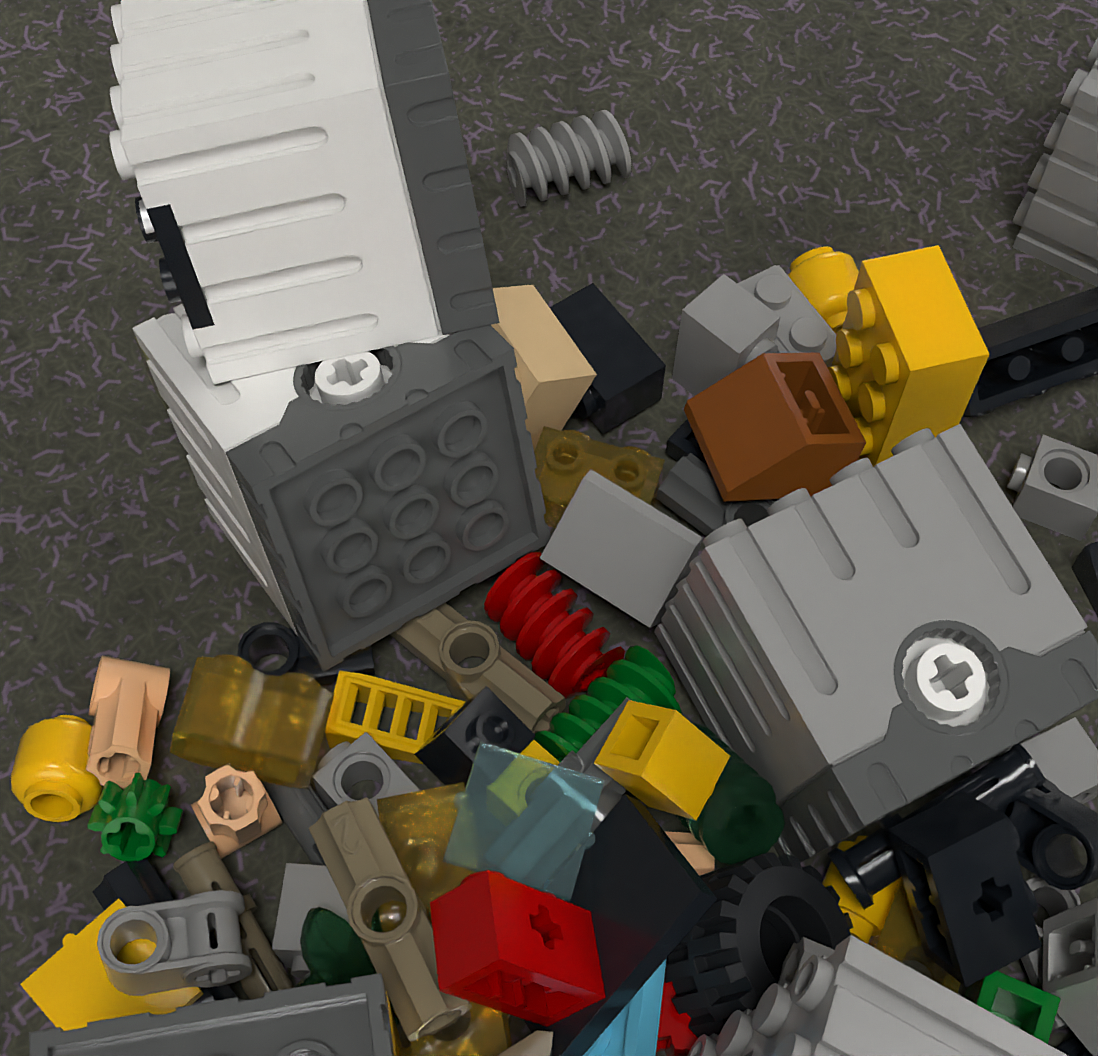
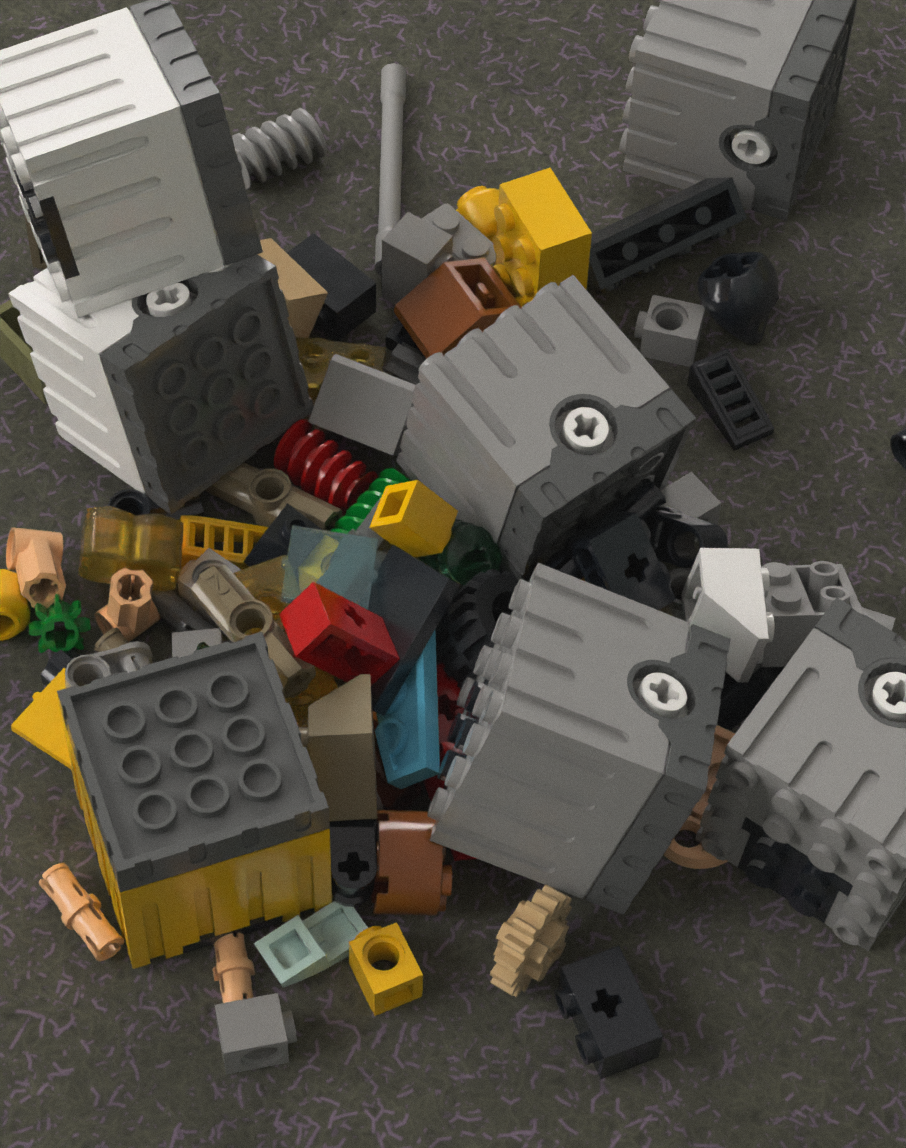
camera: 10 degrees left, 5 degrees down
none -> light grey piece [375,63,407,275]

